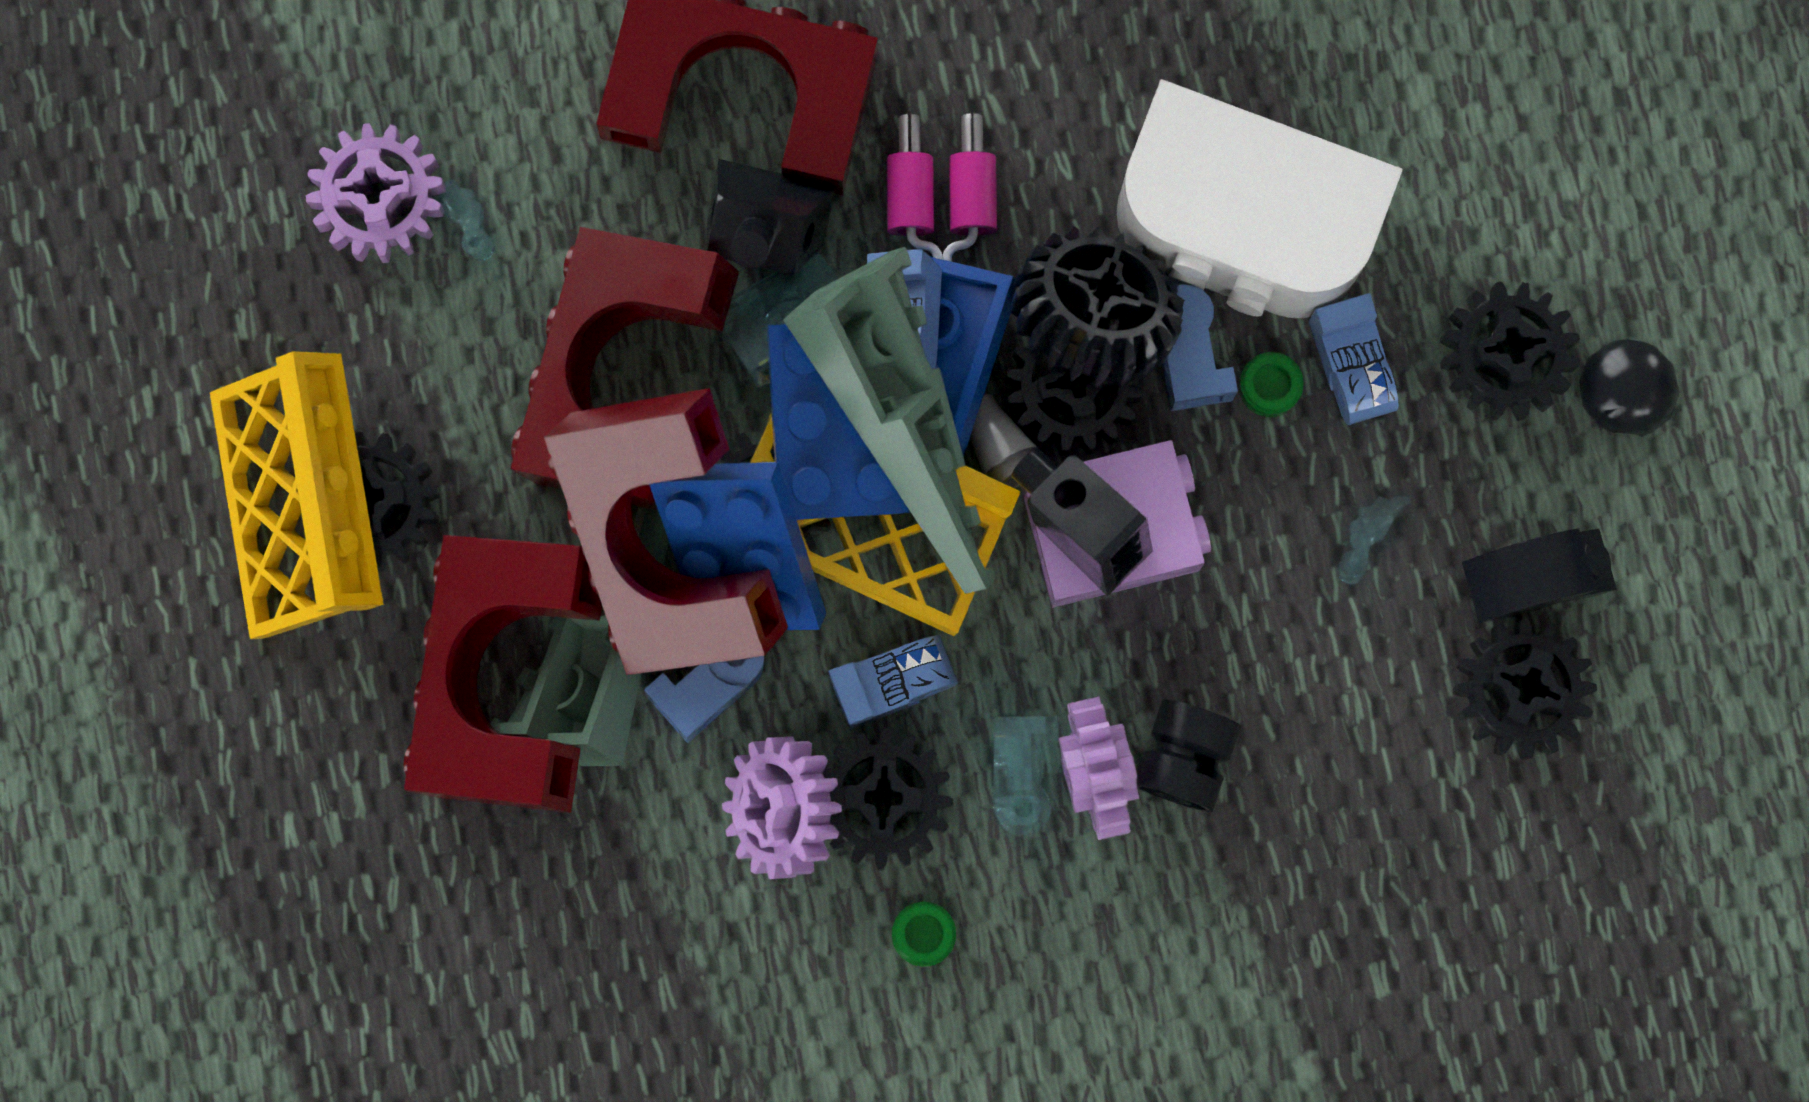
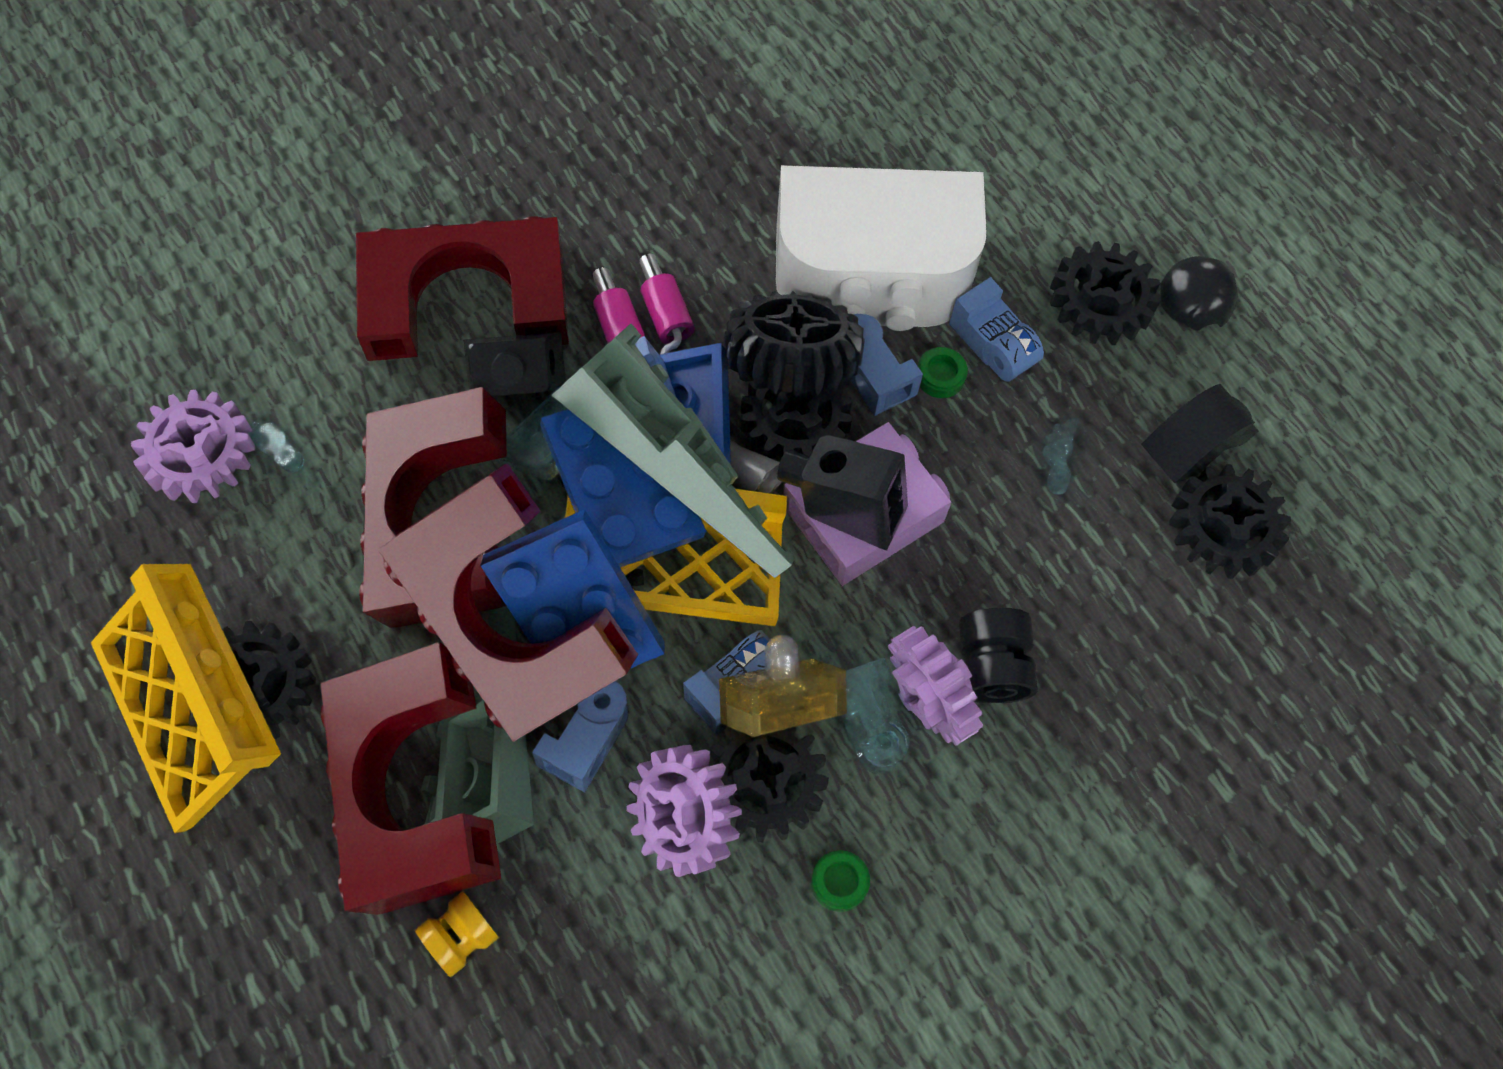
camera: 20 degrees left, 15 degrees down
none -> yellow wheel [414,891,499,977]
none -> clear yellow piece [719,635,847,737]

